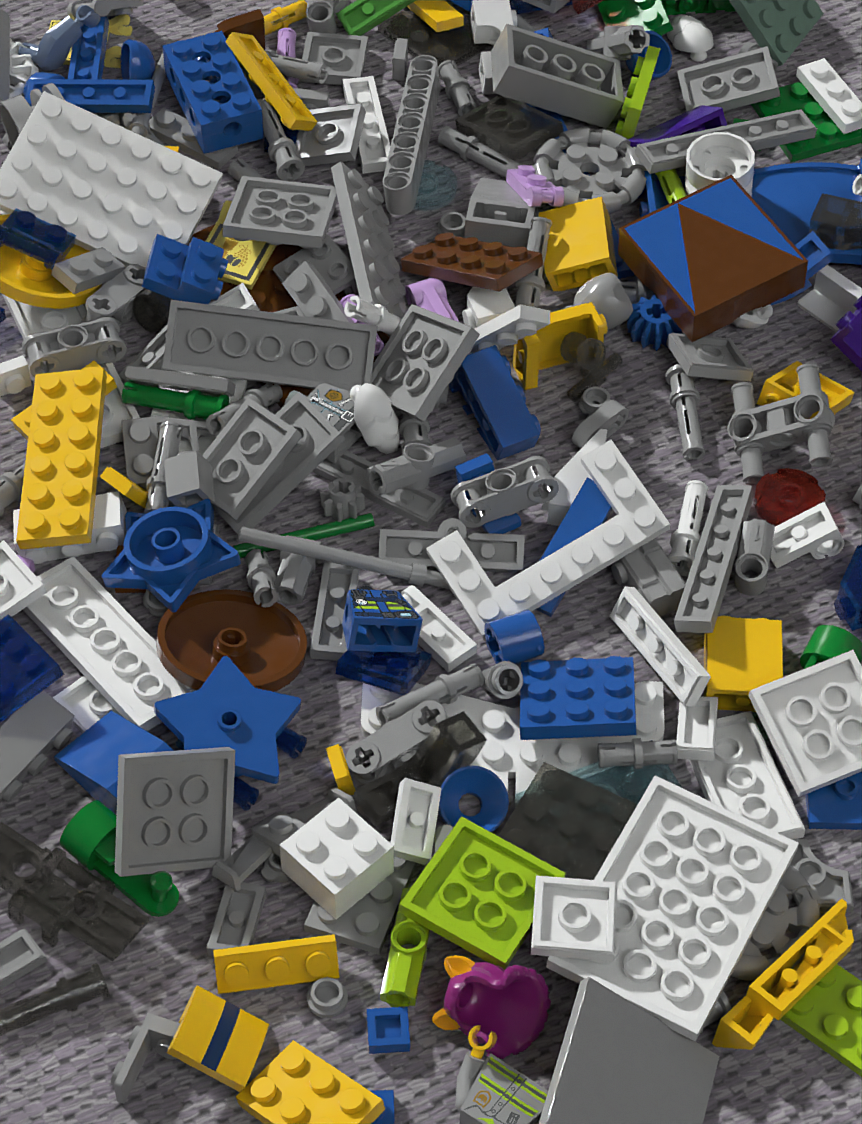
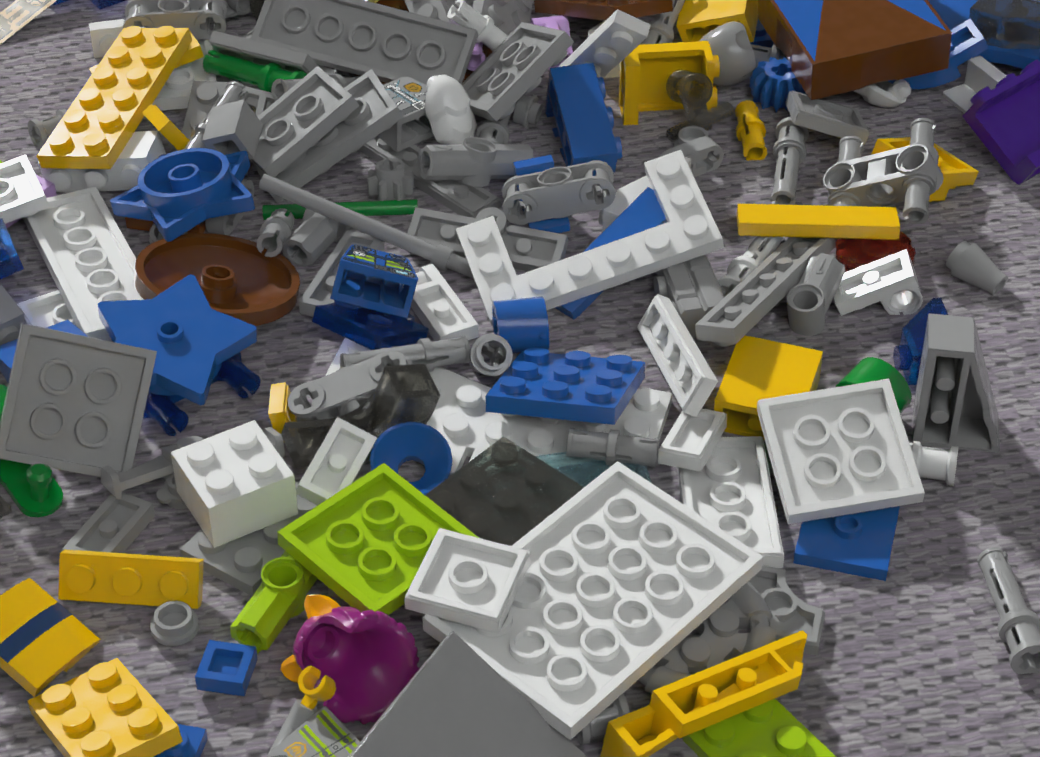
camera: 15 degrees right, 10 degrees down
none -> yellow pin [735,100,767,161]
none -> yellow tile [737,204,900,240]

